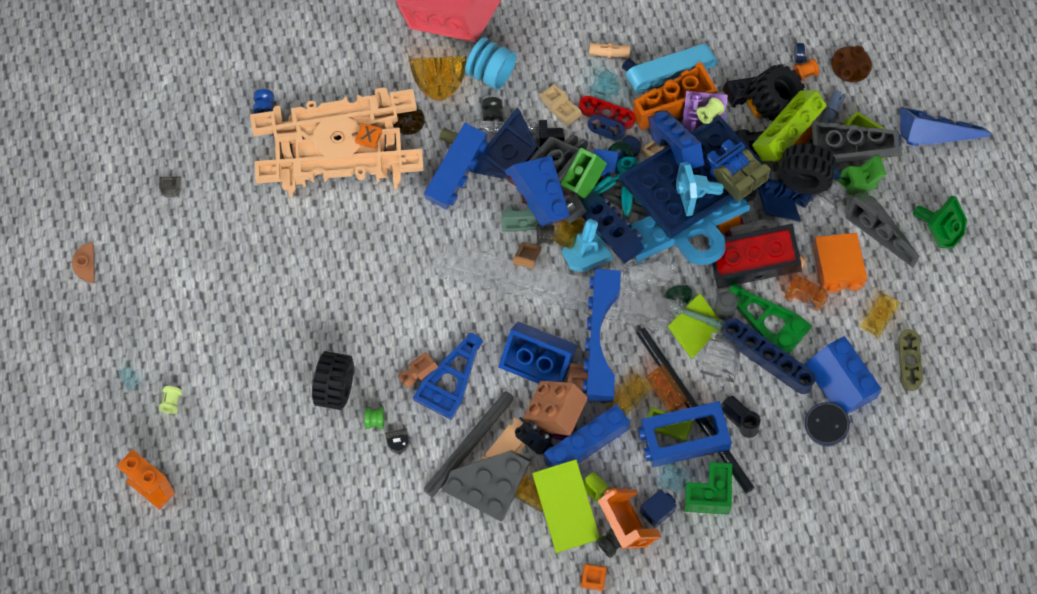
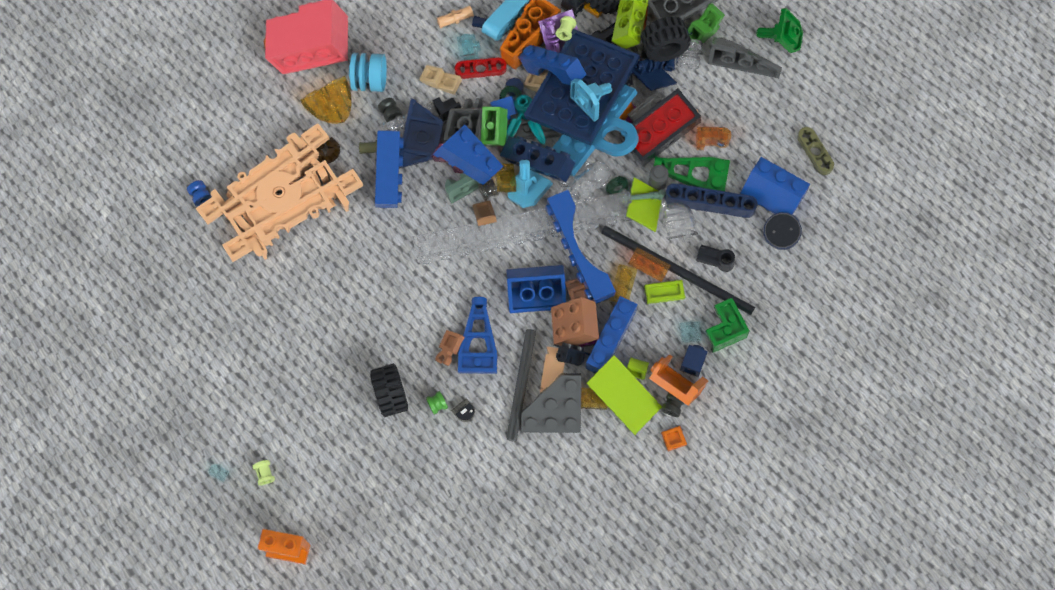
camera: 25 degrees left, 5 degrees up
nougat plate [72,242,95,283] -> none
clear smoke tile [159,176,182,198] -> none
orange tile [355,123,382,149] -> none
dark grey tile [564,194,587,223] -> none
dark blue beam [588,114,627,140] -> none
blue piece [638,401,732,468] -> none
hips [706,139,771,202] -> none
orange brick [812,233,867,293] -> none
clear yellow plate [860,292,900,338] -> none

